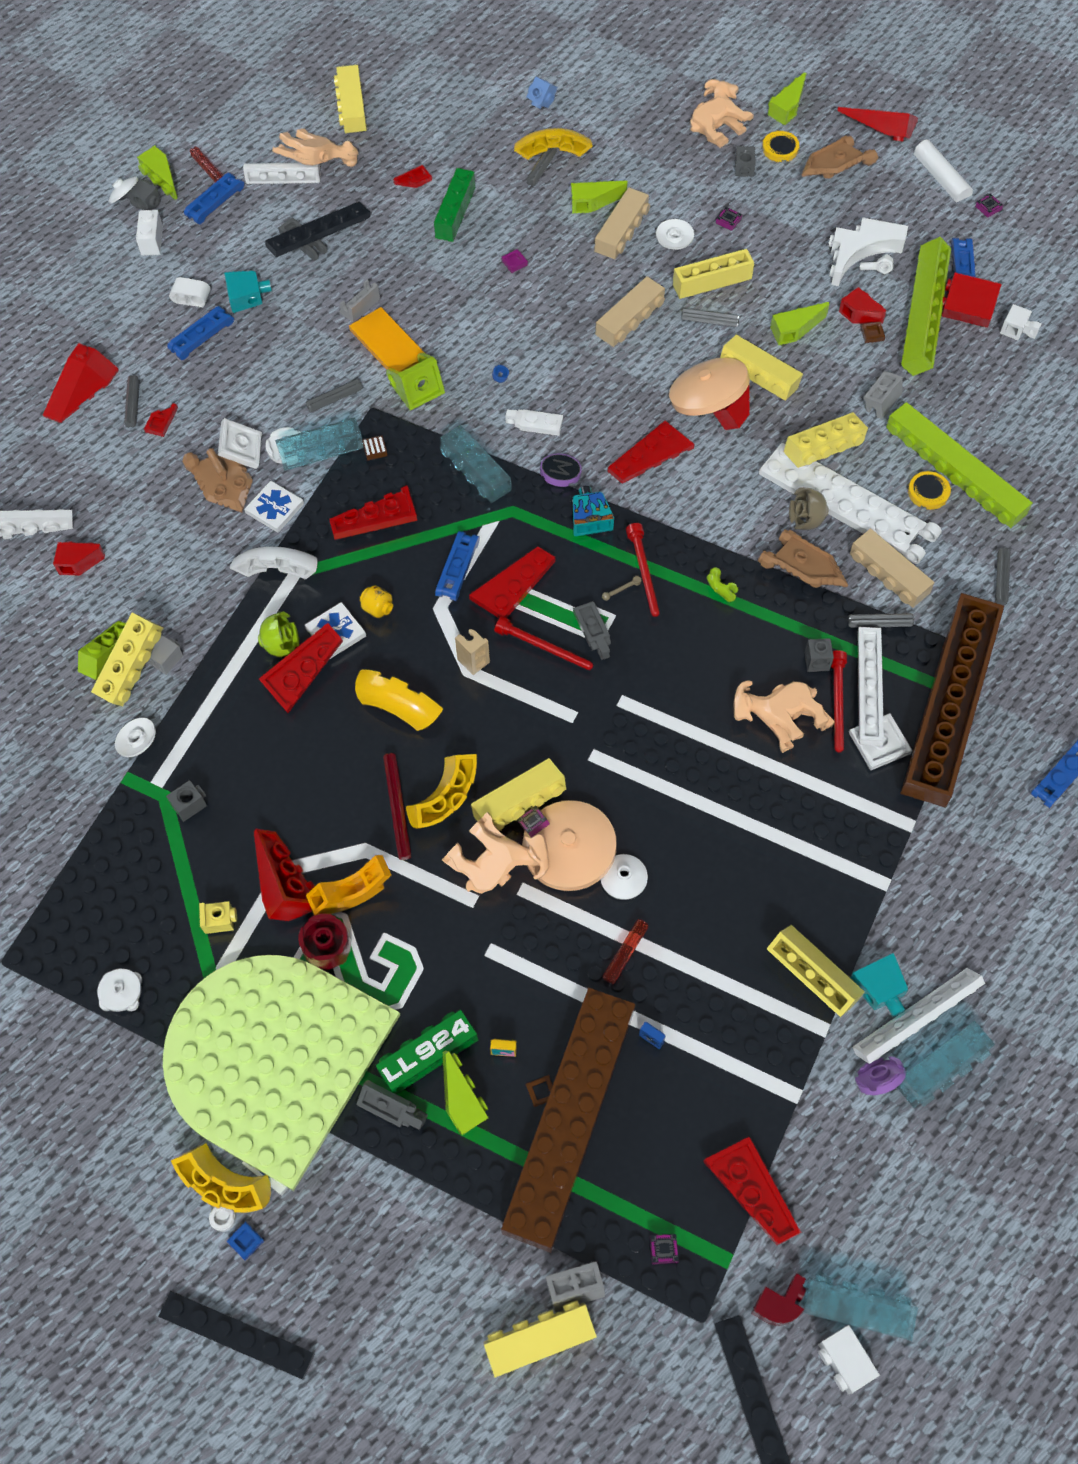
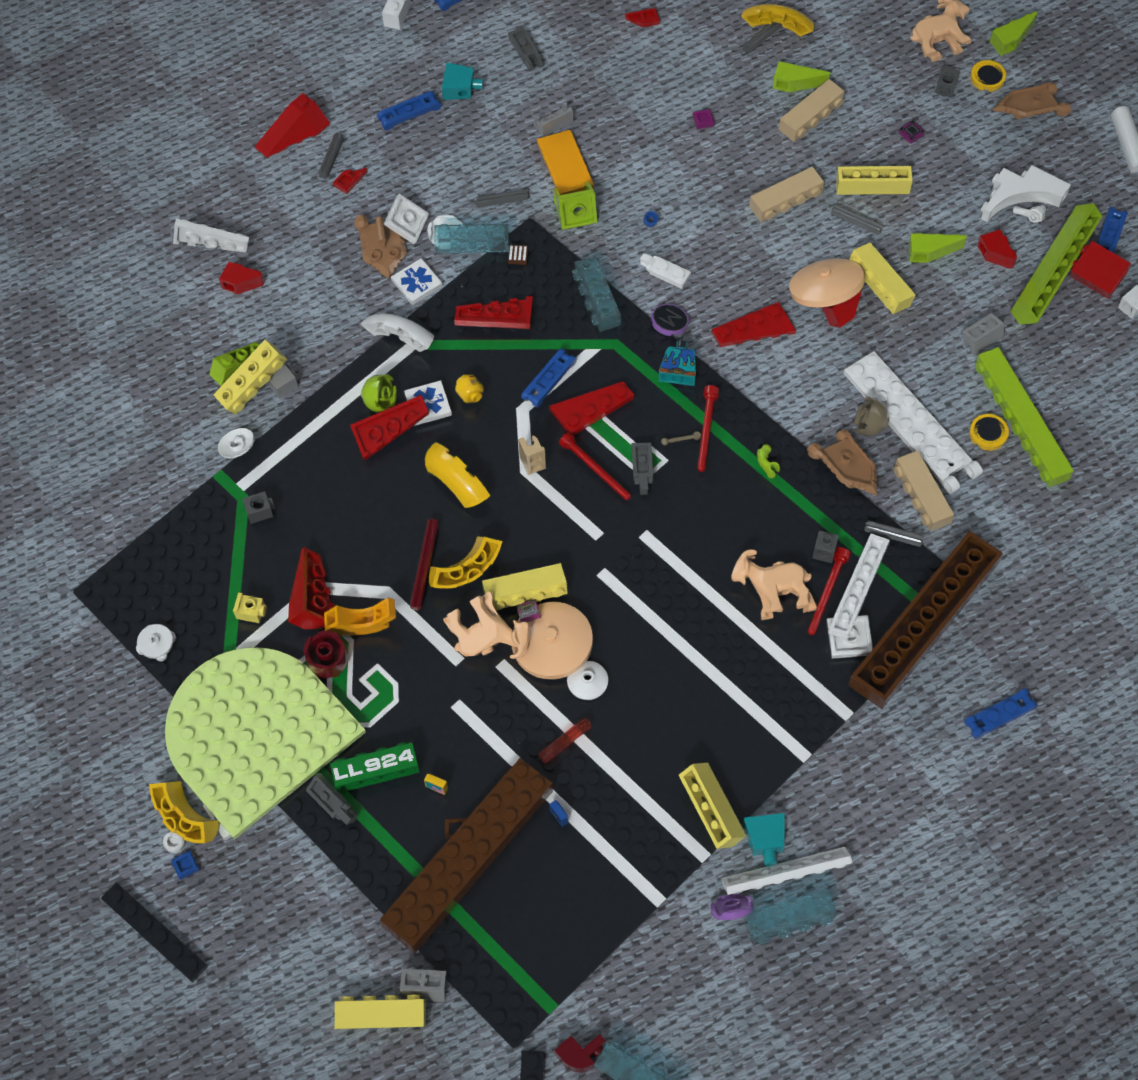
camera: 20 degrees right, 0 degrees up
white beam [169,277,211,307] -> none
black plate [265,201,371,258] -> none
green brick [434,168,476,242] -> none
lime slope [443,1050,488,1135] -> none
tile [650,1234,679,1264] -> none
white dish [656,219,694,250] -> none
red wing [703,1137,801,1246] -> none
light yellow brick [783,412,868,468] -> none
red wedge [837,107,918,142] -> none
reddish brown tile [860,322,885,343] -> none
dark grey axle [995,548,1011,605] -> none

